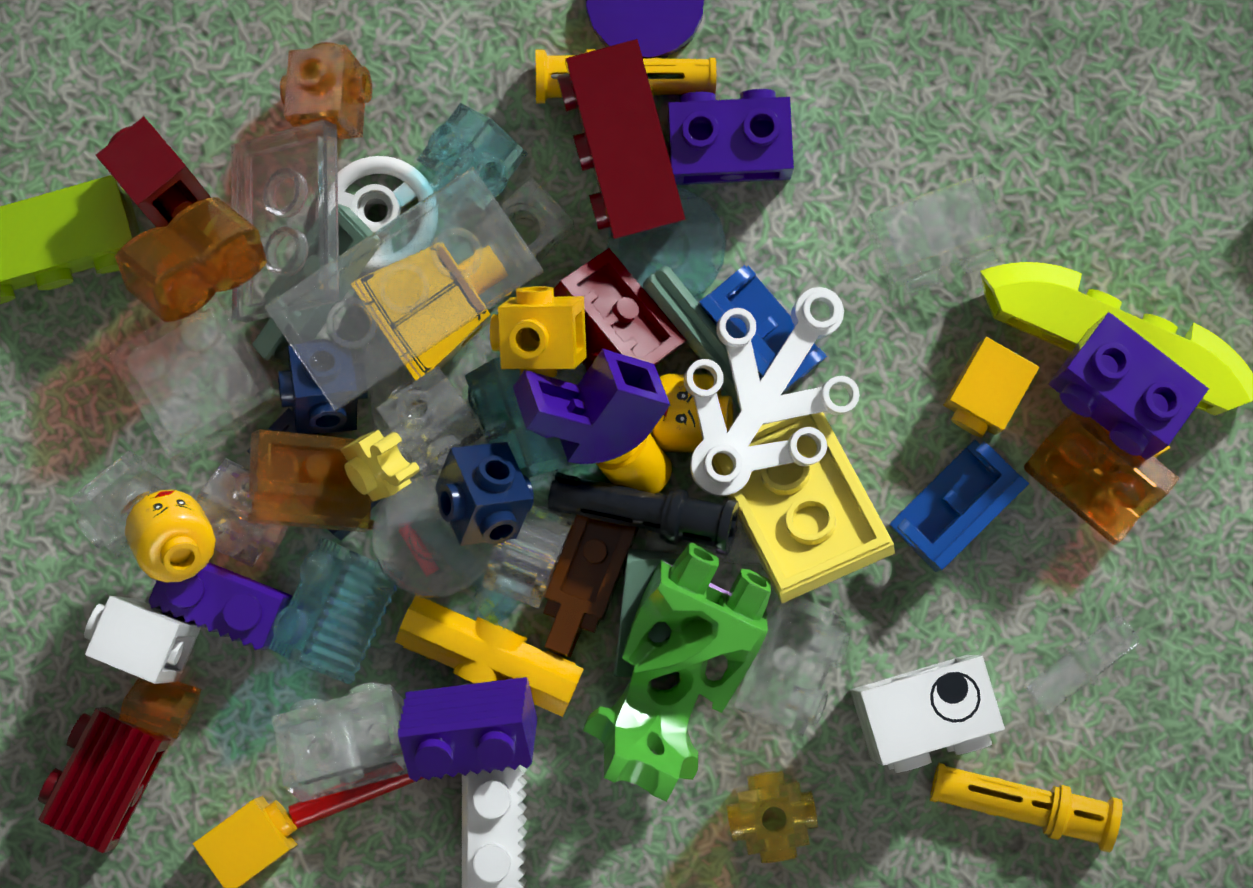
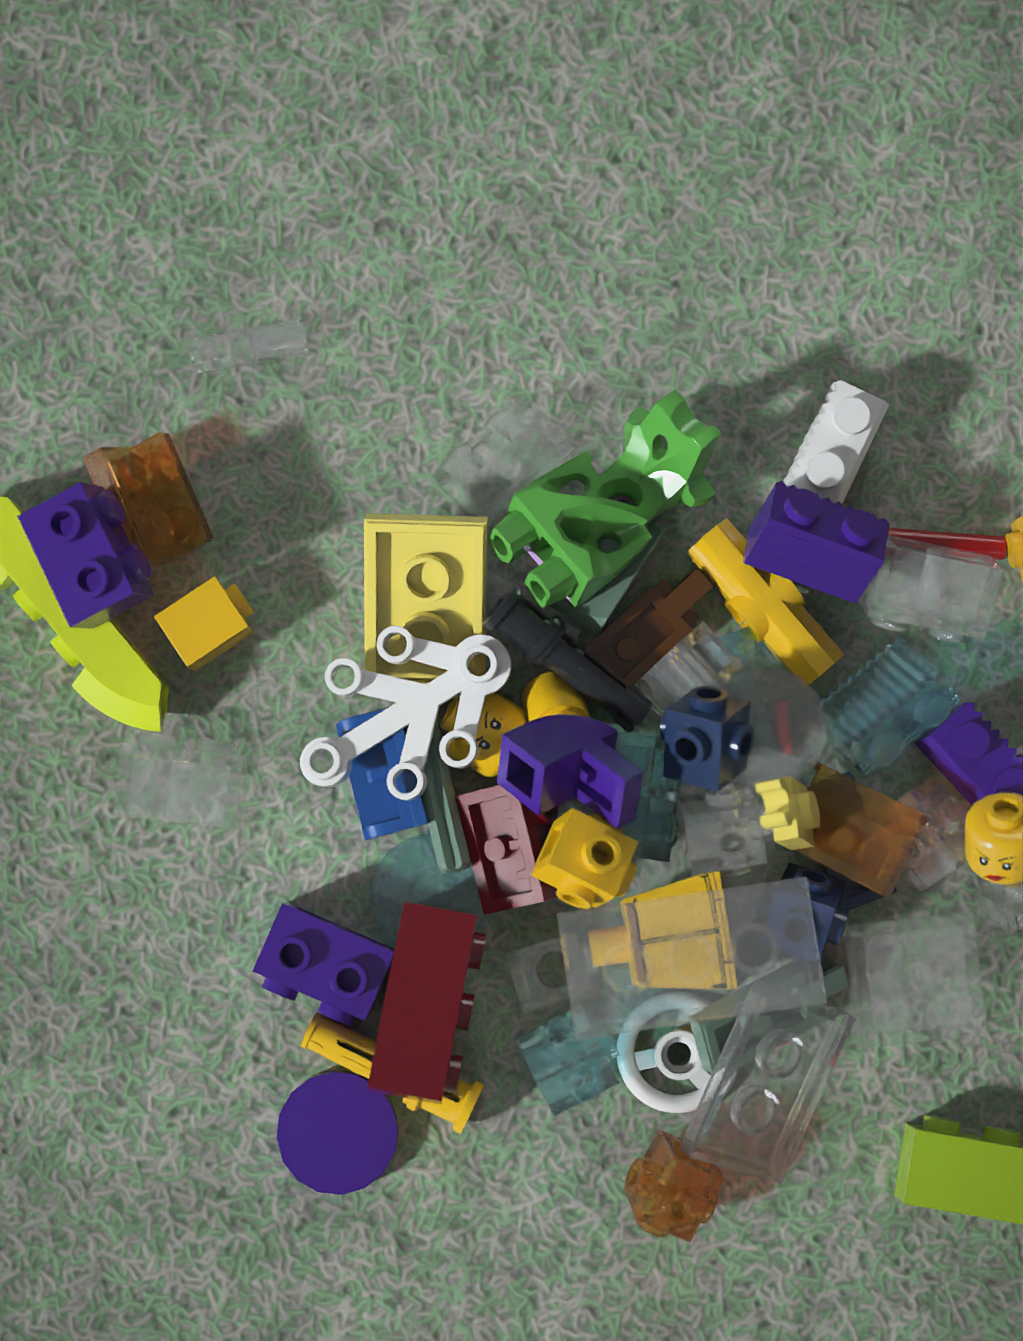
camera: 160 degrees left, 0 degrees up
dark red brick [95,116,225,253] -> none
clear orange brick [115,197,267,322] -> none
clear yellow brick [726,770,818,863] -> none
white brick [850,655,1005,773] -> none
blue hinge [888,439,1029,572] -> none
yellow pin [930,763,1123,853] -> none

